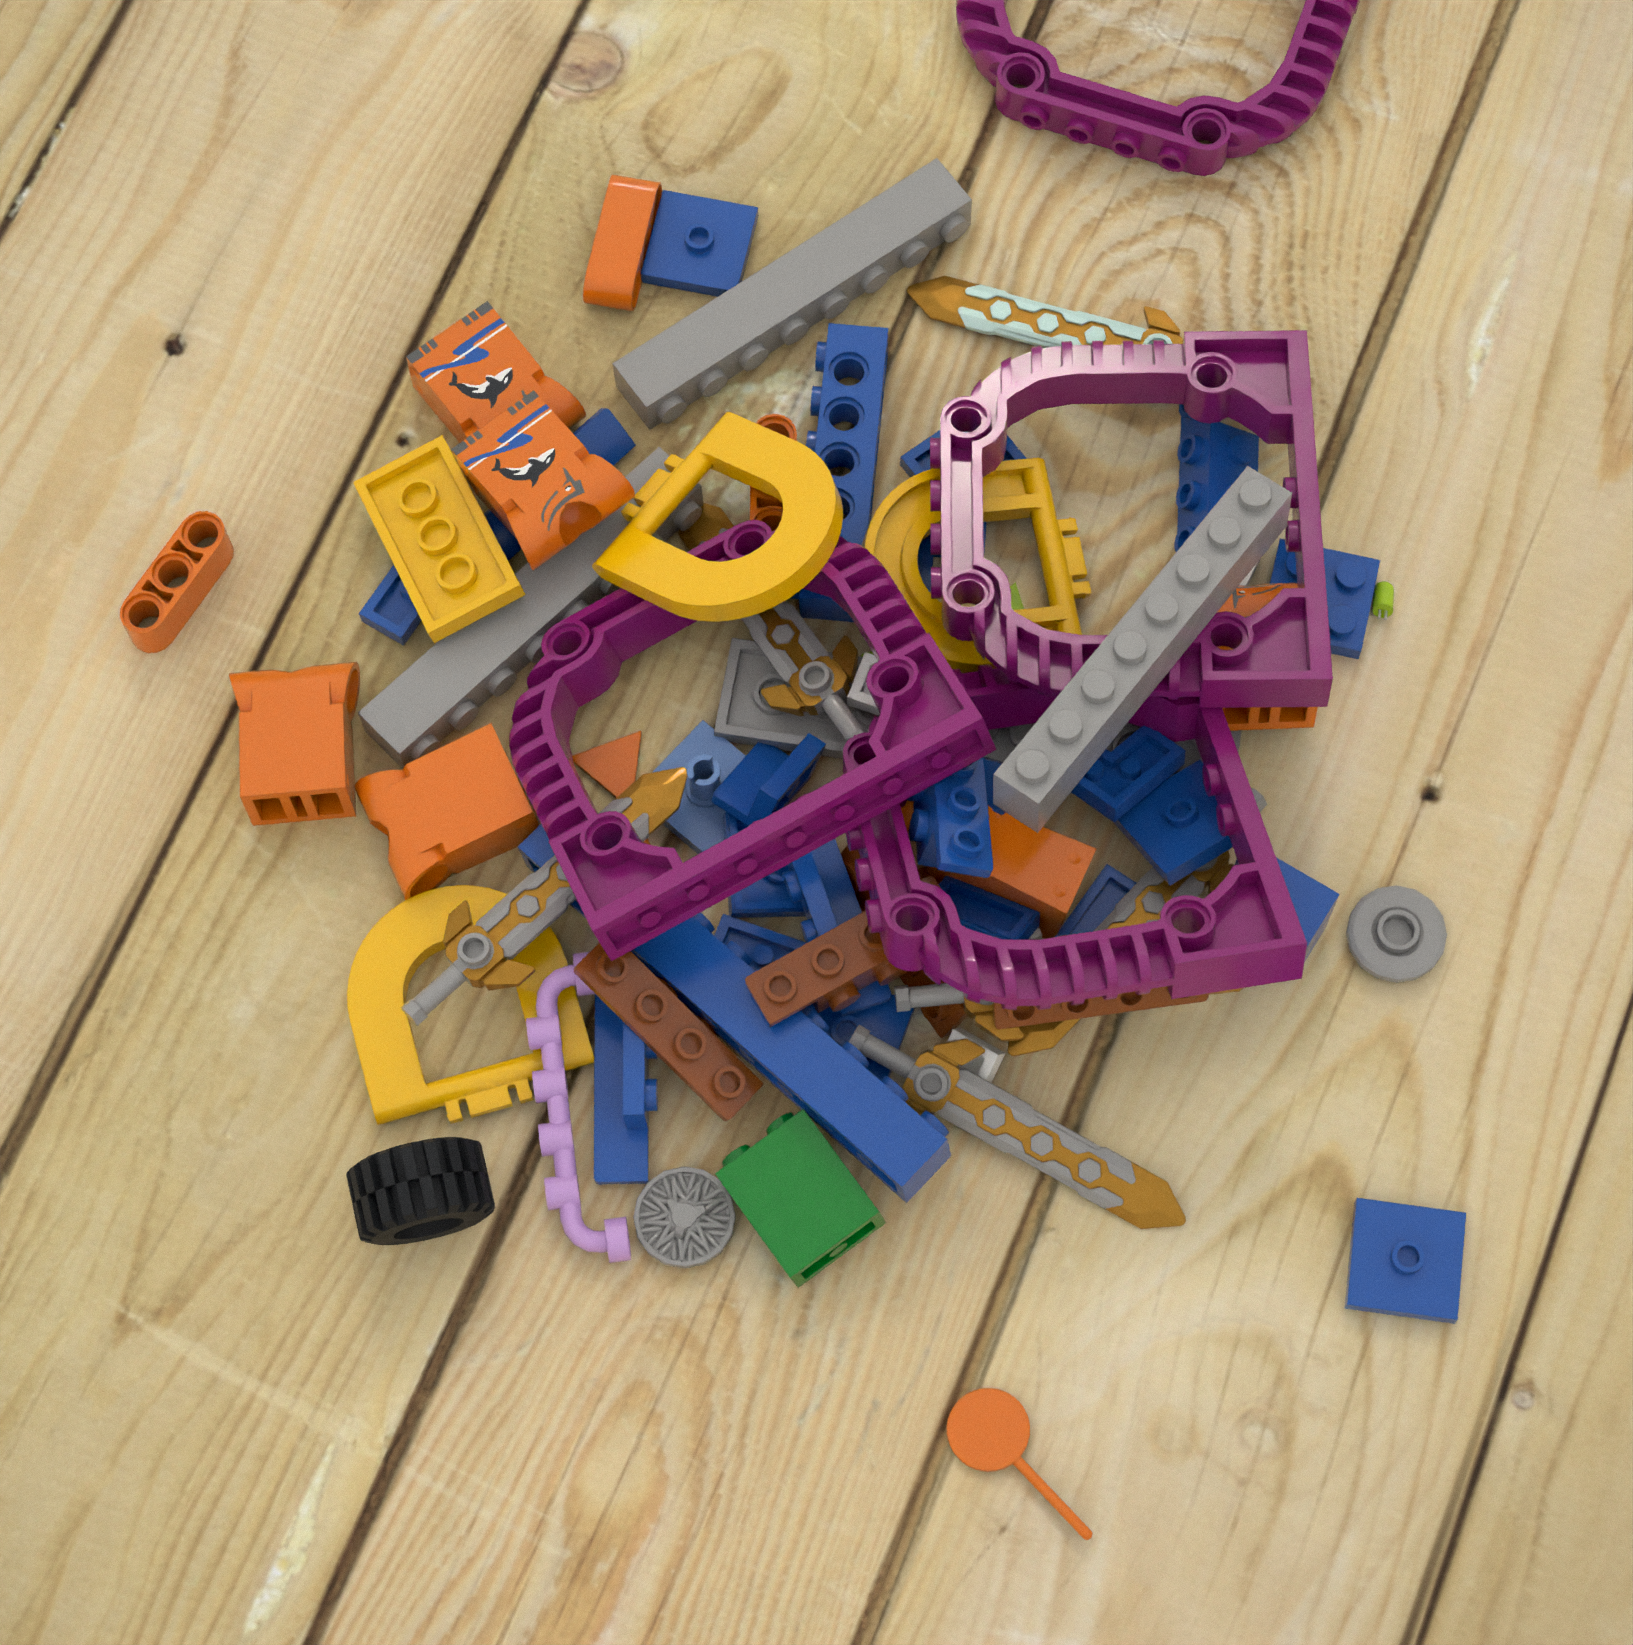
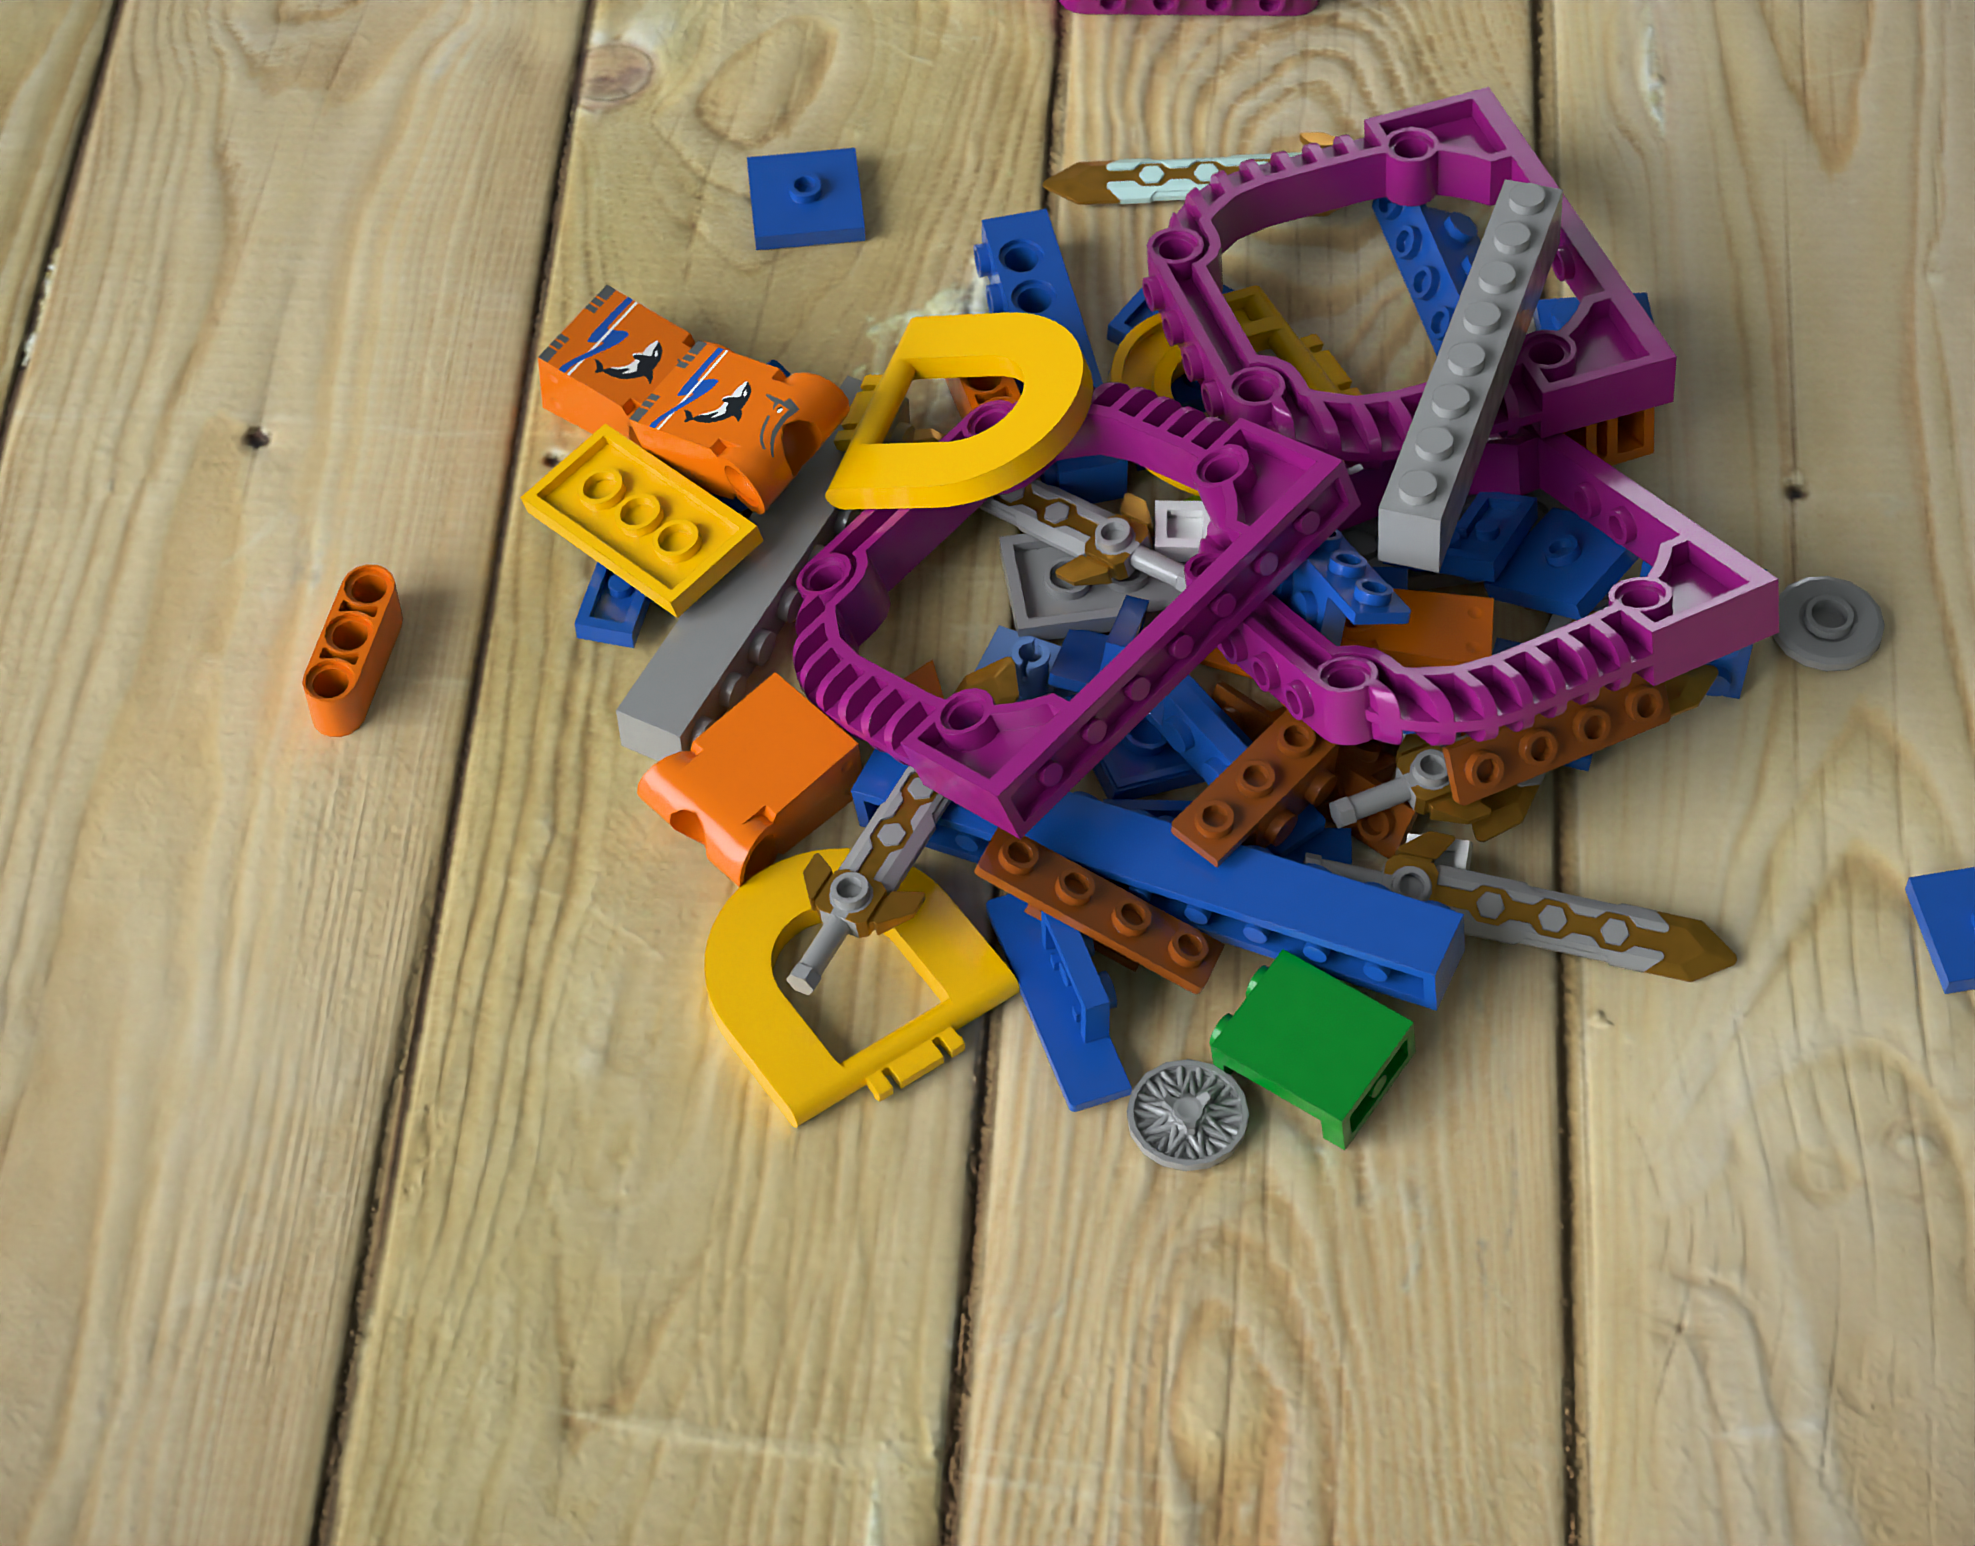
camera: 20 degrees left, 15 degrees down
orange piece [229,662,360,826] -> none
black tyre [346,1137,496,1245] -> none
lavender bar [526,952,631,1263] -> none
orange beam [583,175,662,311] -> none
light grey brick [612,158,972,430] -> none
orange piece [947,1388,1093,1540] -> none
lime piece [1372,581,1394,620] -> none

